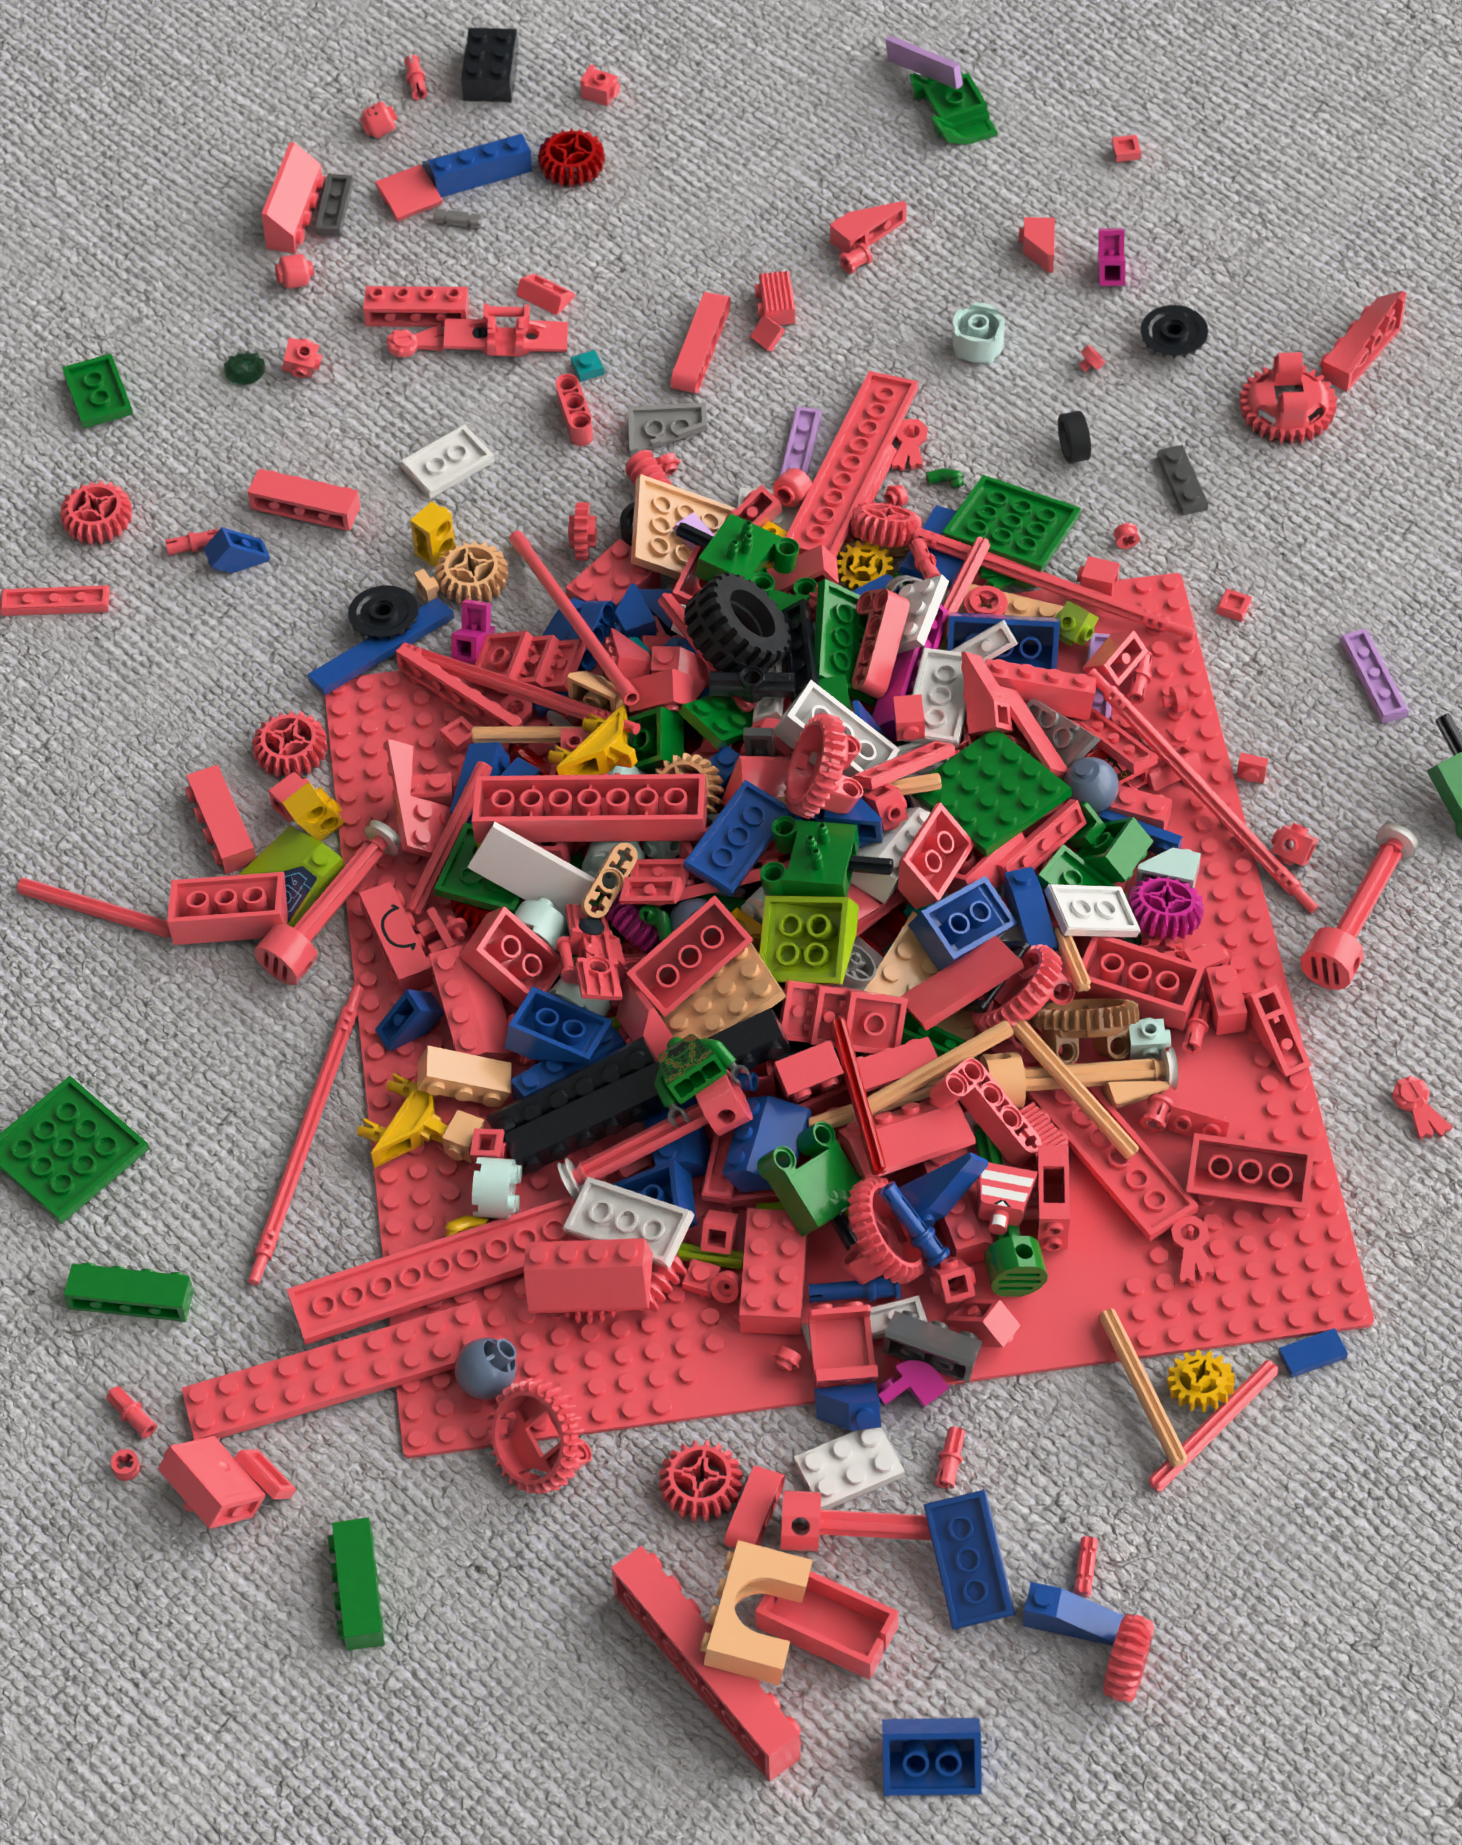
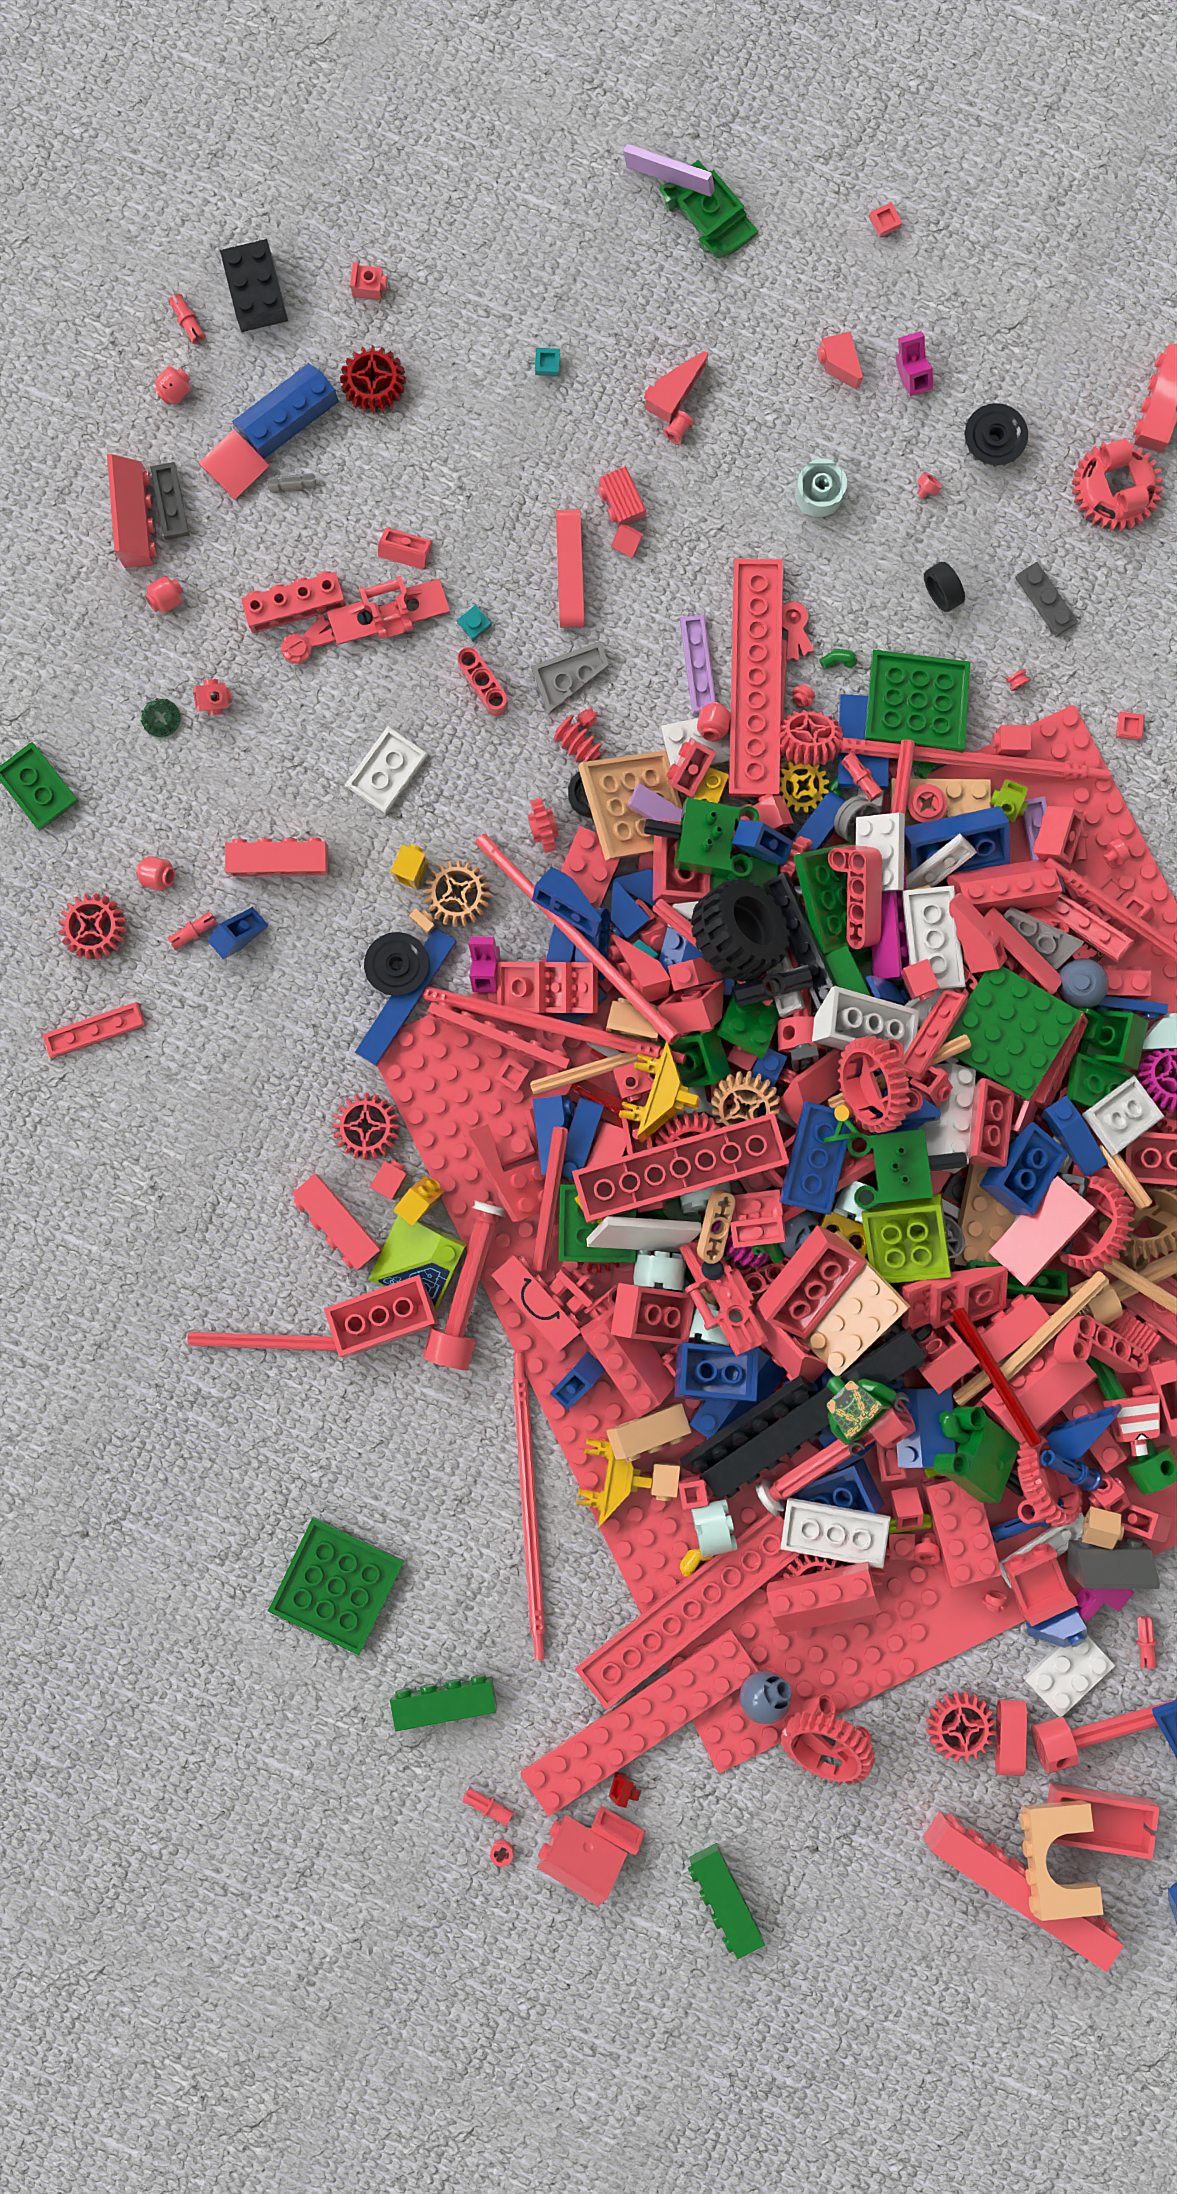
camera: 25 degrees left, 30 degrees up
none -> coral head [136,856,175,891]
none -> blue slope [532,867,602,938]
none -> teal plate [535,348,560,376]
none -> red tile [608,1772,641,1808]
none -> blue brick [732,819,794,866]
none -> green piece [823,1104,861,1143]
none -> green arm [938,1411,969,1445]
none -> light nougat brick [1082,1506,1124,1550]

